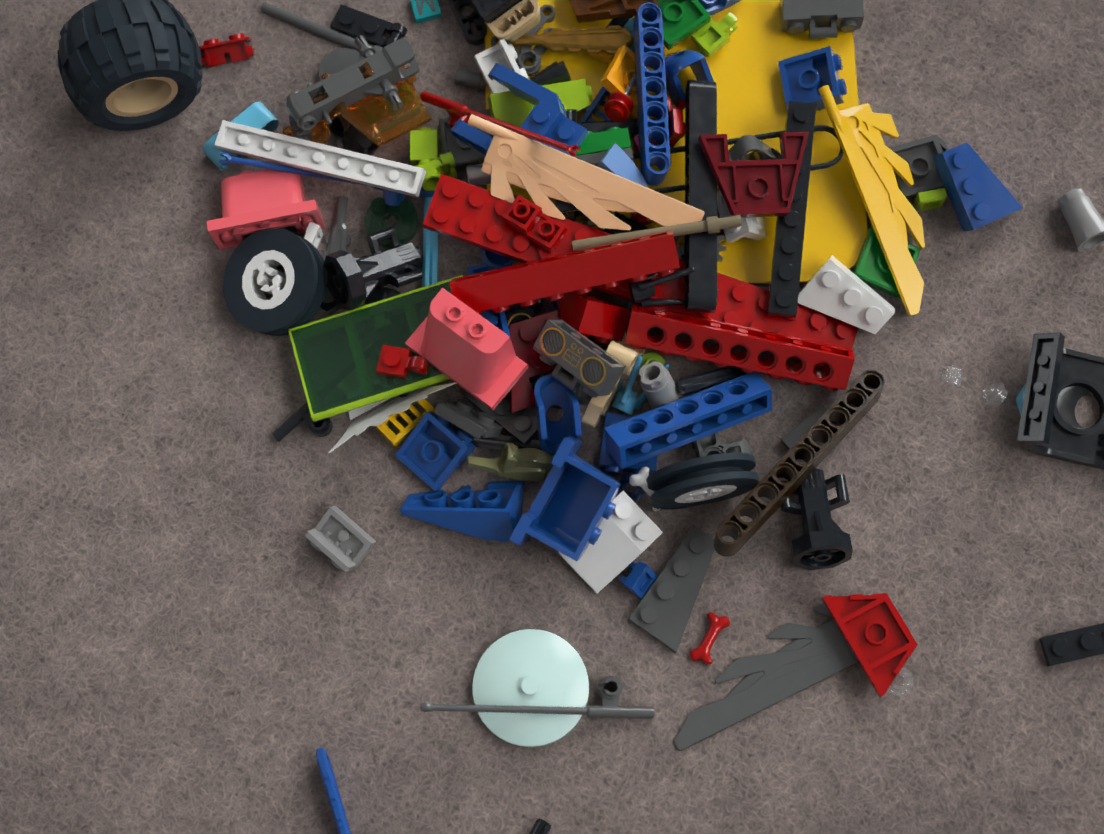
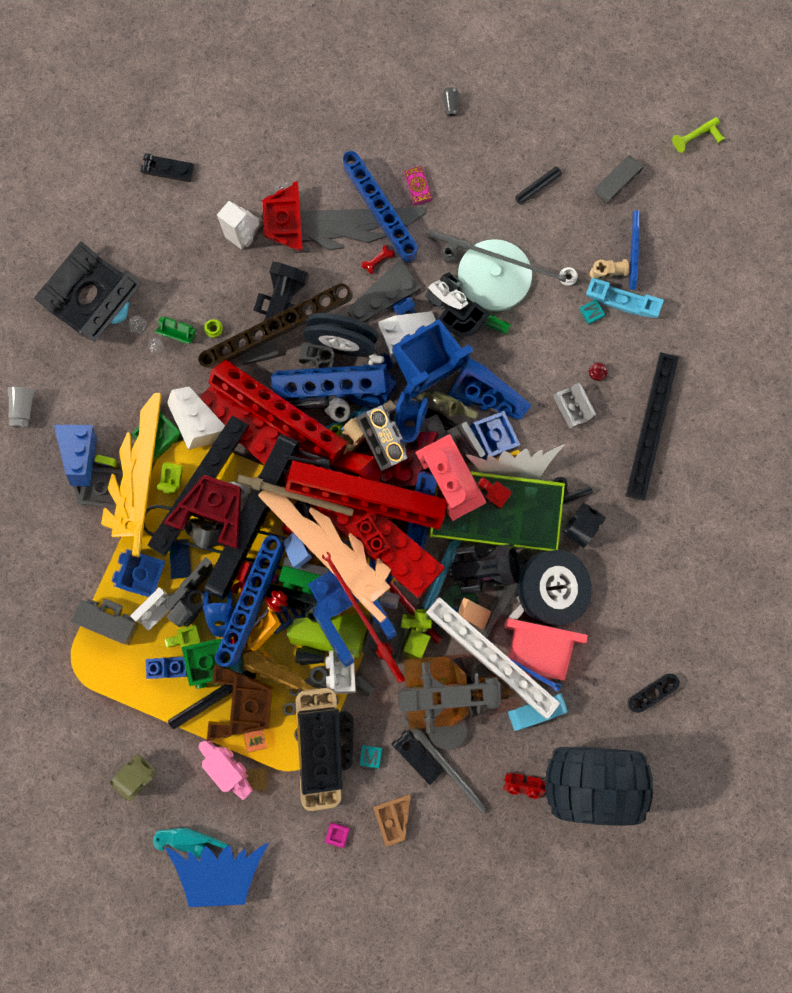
camera: 160 degrees left, 5 degrees up
none -> white bracket [130,588,169,630]
none -> green hinge [155,316,197,344]
none -> lime bracket [157,462,183,494]
none -> dark grey wing [165,557,213,612]
none -> dark grey piece [167,590,205,627]
none -> clear blue tile [169,539,191,580]
none -> lime plate [204,319,223,338]
none -> white wedge [217,201,264,250]
none -> blue beam [343,151,417,262]
none -> tile [404,166,432,206]
none -> black brick [425,272,463,310]
none -> white slope [428,280,469,309]
none -> black brick [437,297,490,337]
none -> light nougat tile [457,598,491,629]
none -> green pin [486,315,511,335]
none -> white plate [559,267,578,286]
none -> black brick [562,502,606,549]
none -> teal tile [579,299,605,325]
none -> medium azure slope [586,277,664,318]
none -> dark red plate [588,362,608,381]
none -> tan connector [590,259,629,281]
none -> black plate [625,352,679,501]
none -> black beam [627,674,680,713]

